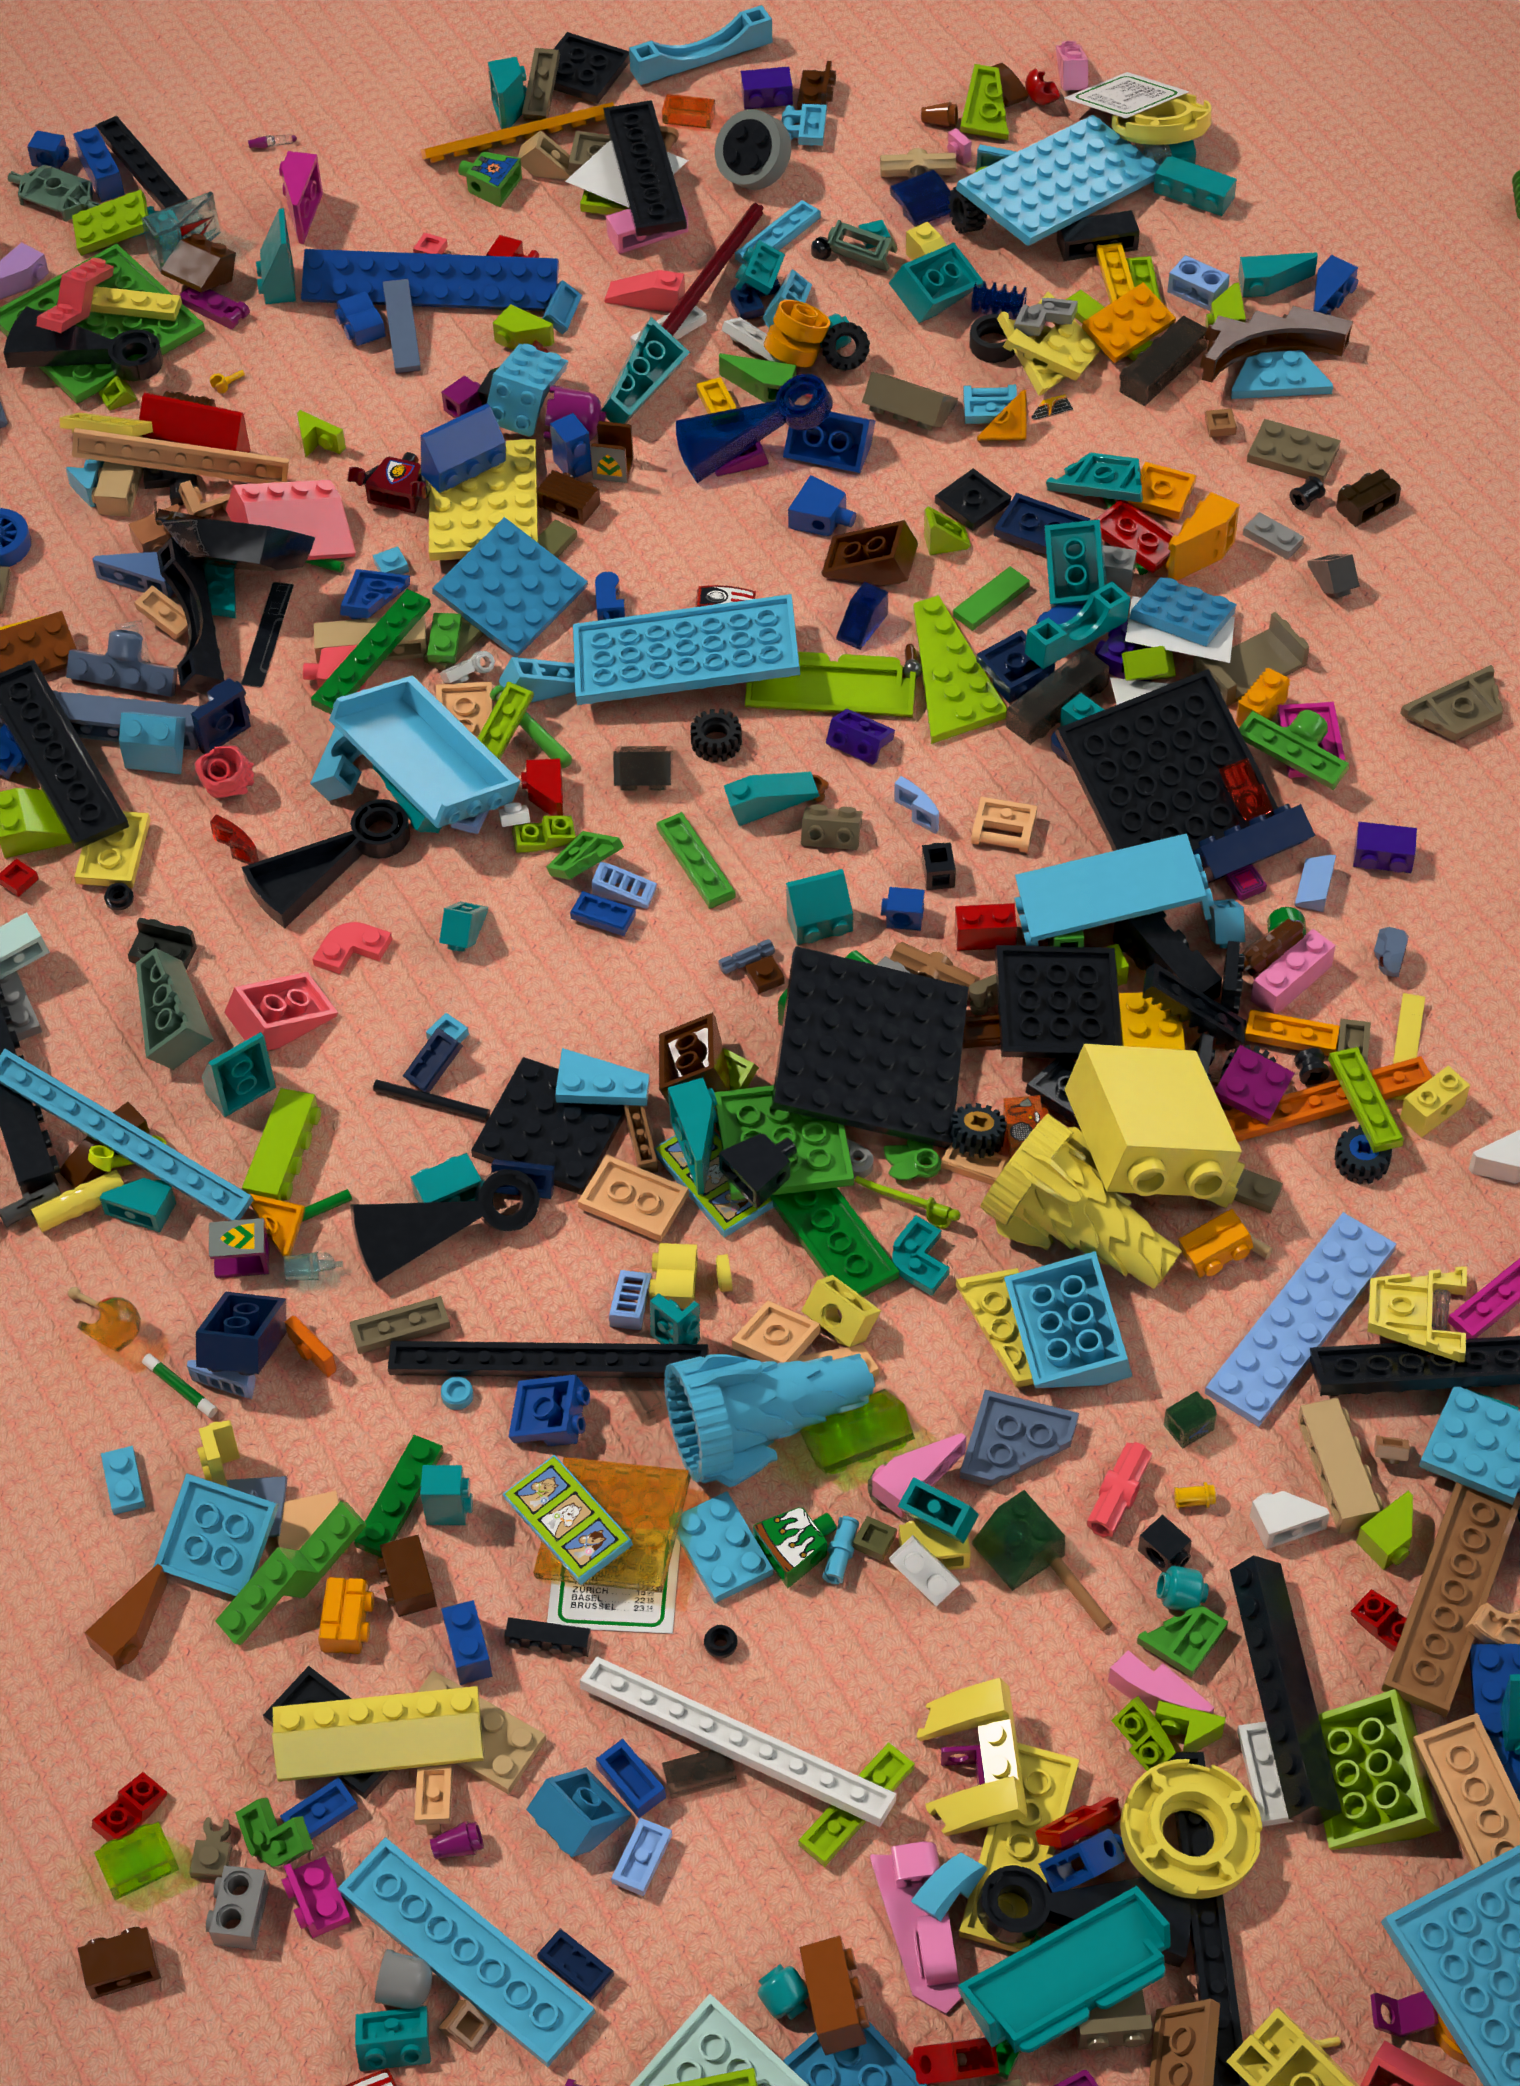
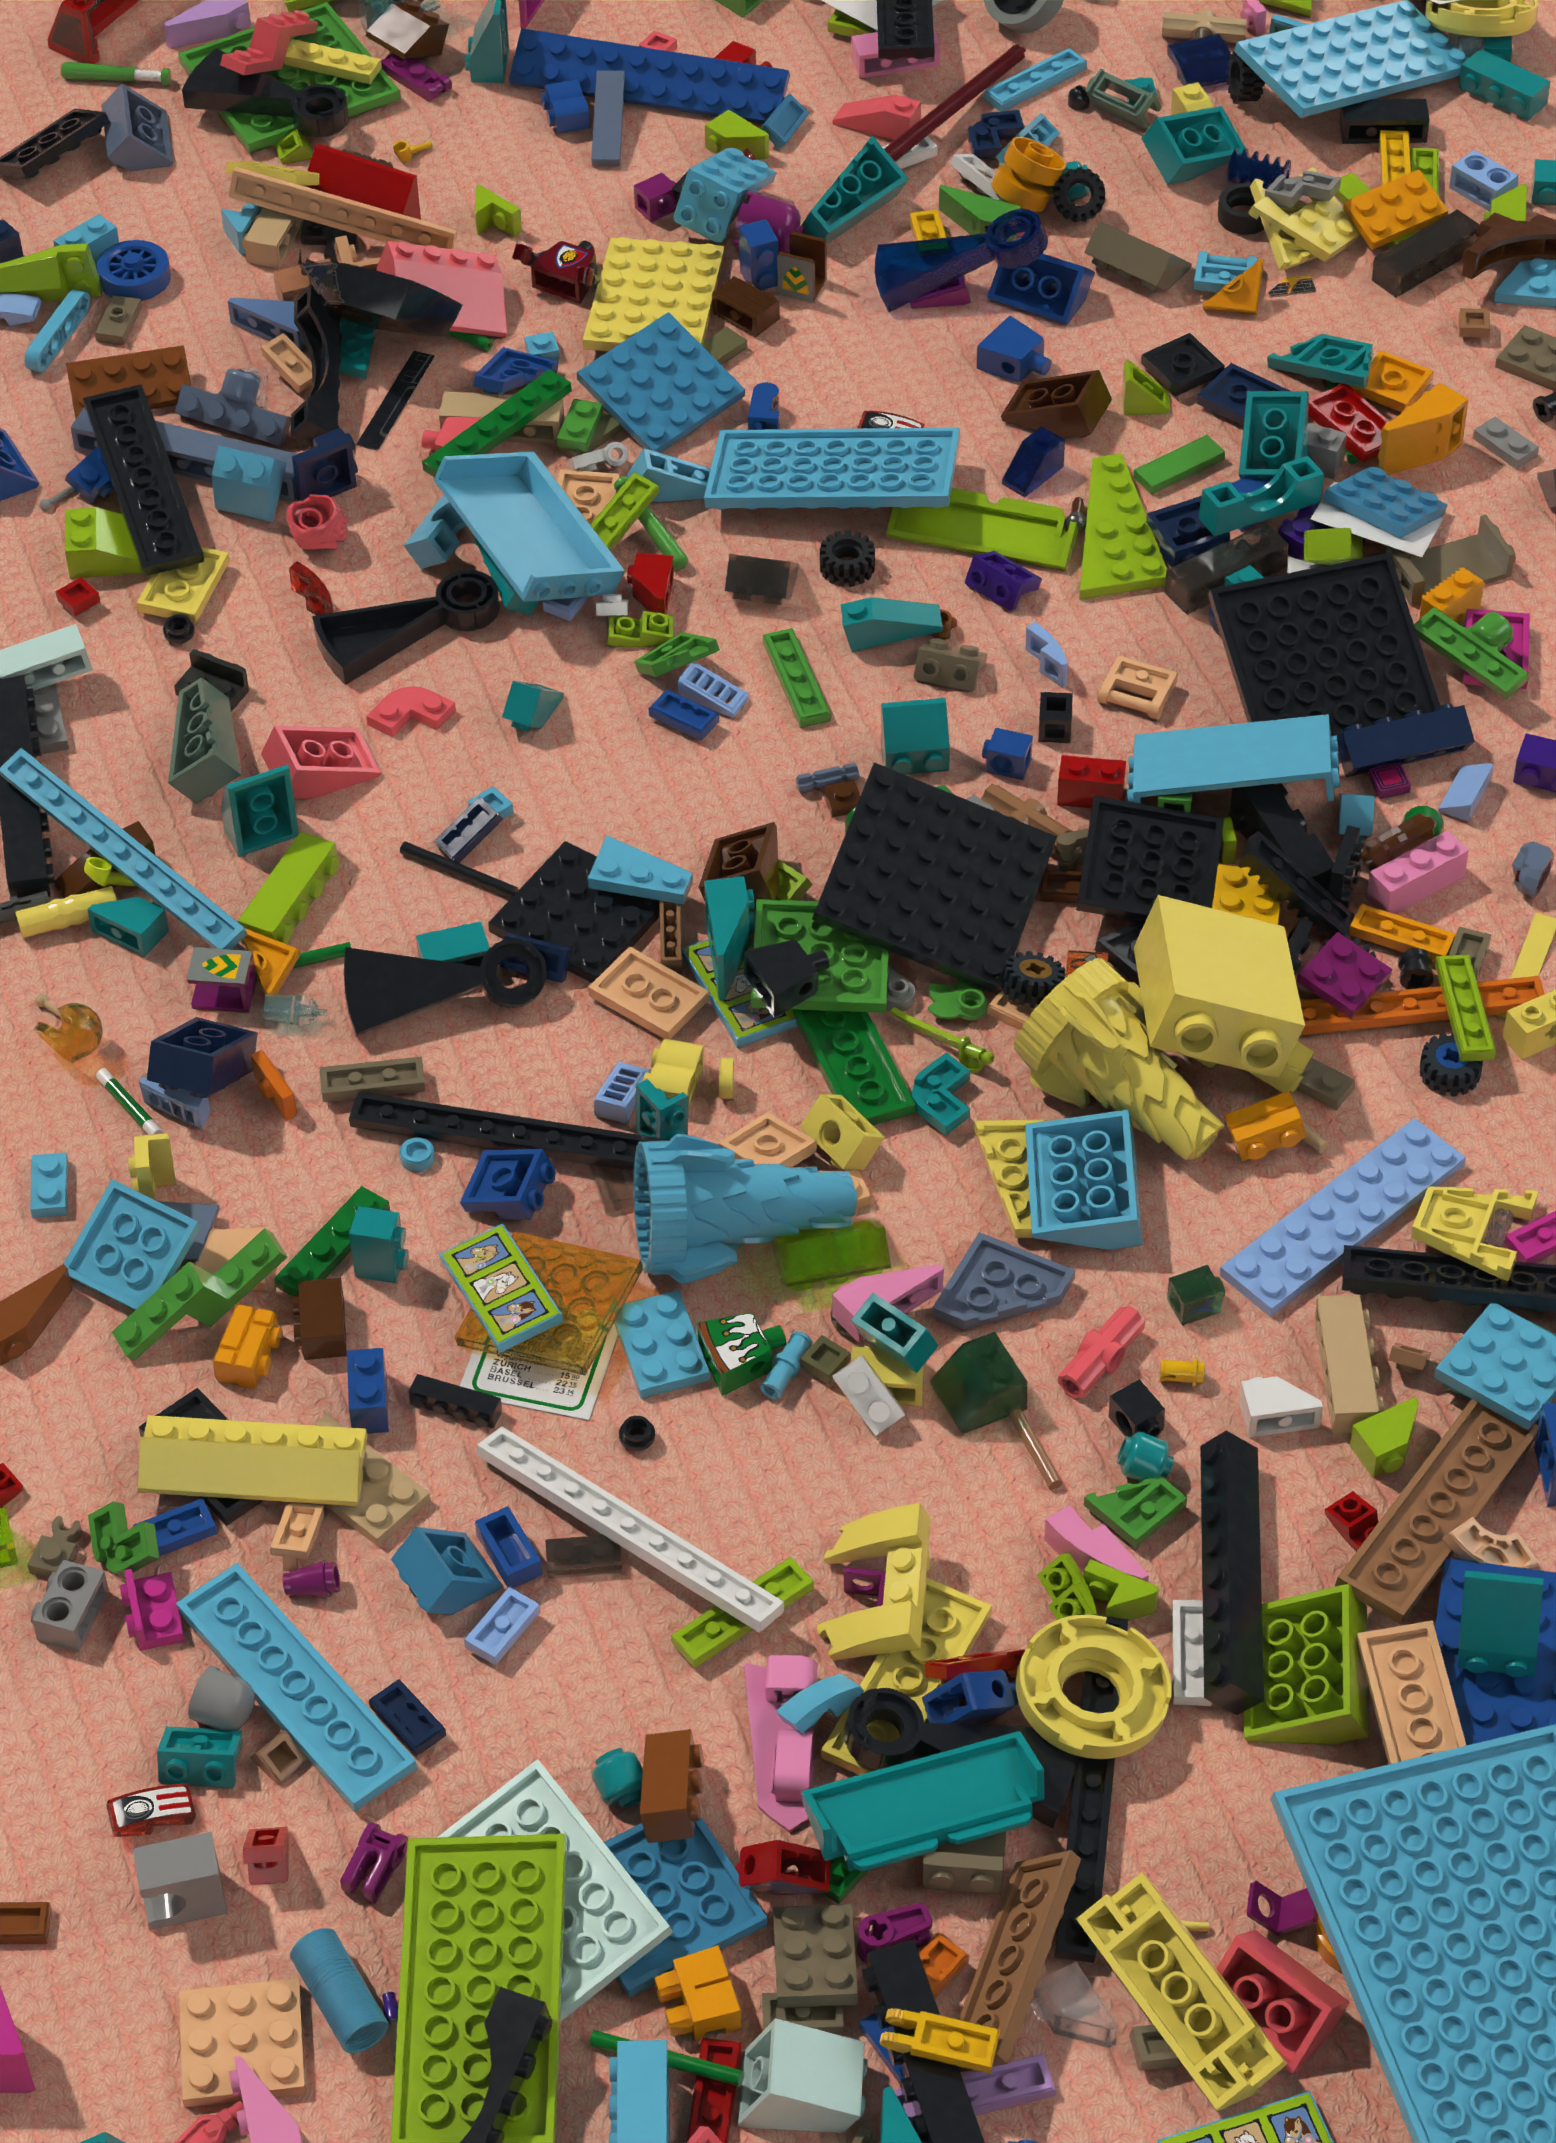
camera: 10 degrees right, 5 degrees down
blue slope [420,404,506,493] -> none
teal bracket [735,240,785,295] -> none
clear red slope [1219,758,1273,822] -> none

